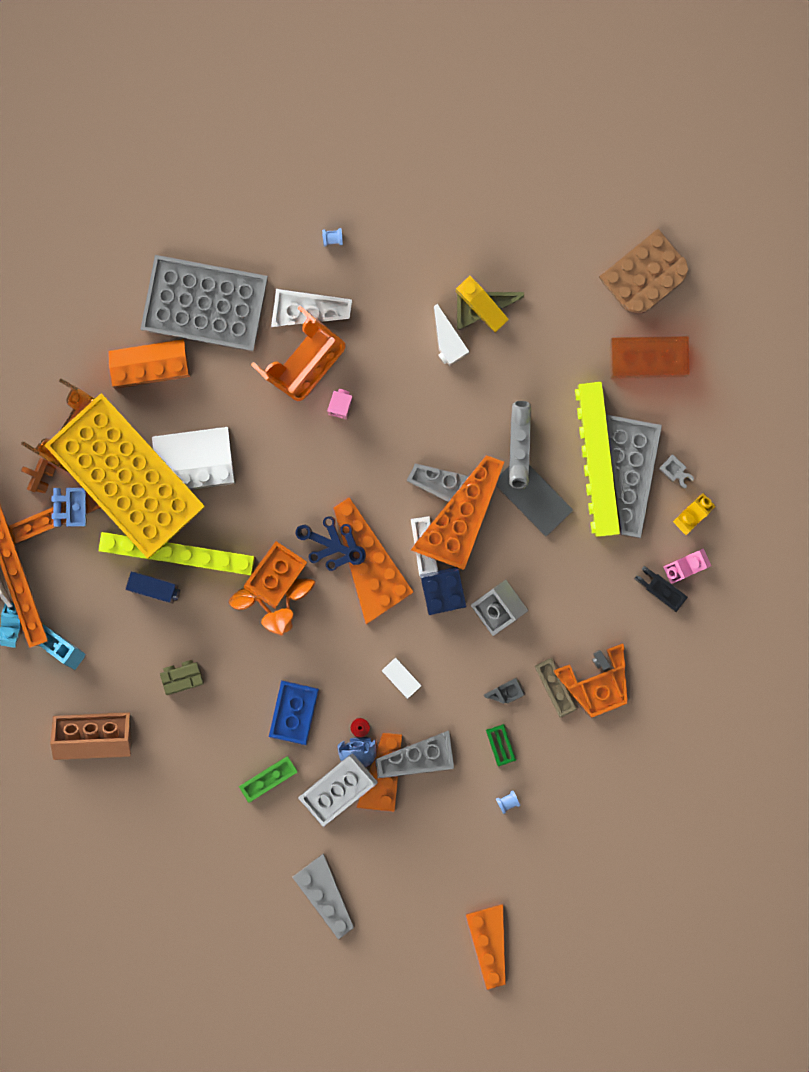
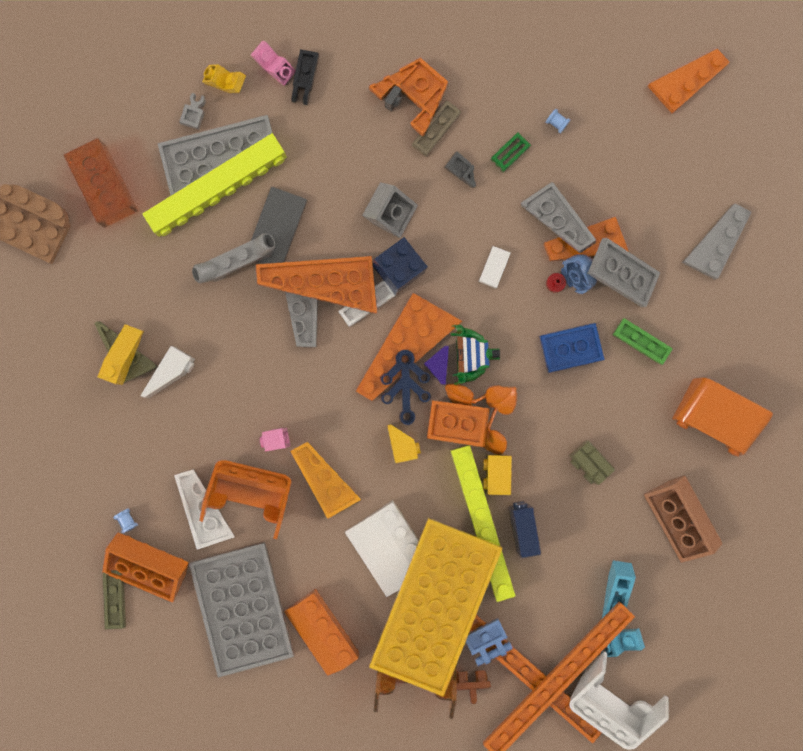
camera: 110 degrees left, 0 degrees up
none -> orange slope [102,532,189,603]
none -> olive tile [103,570,126,629]
none -> light orange wing [290,442,361,519]
none -> yellow slope [387,424,421,463]
none -> dark purple slope [424,346,449,385]
none -> torso [451,325,500,385]
none -> yellow brick [482,455,512,495]
none -> orange windscreen [672,377,773,457]

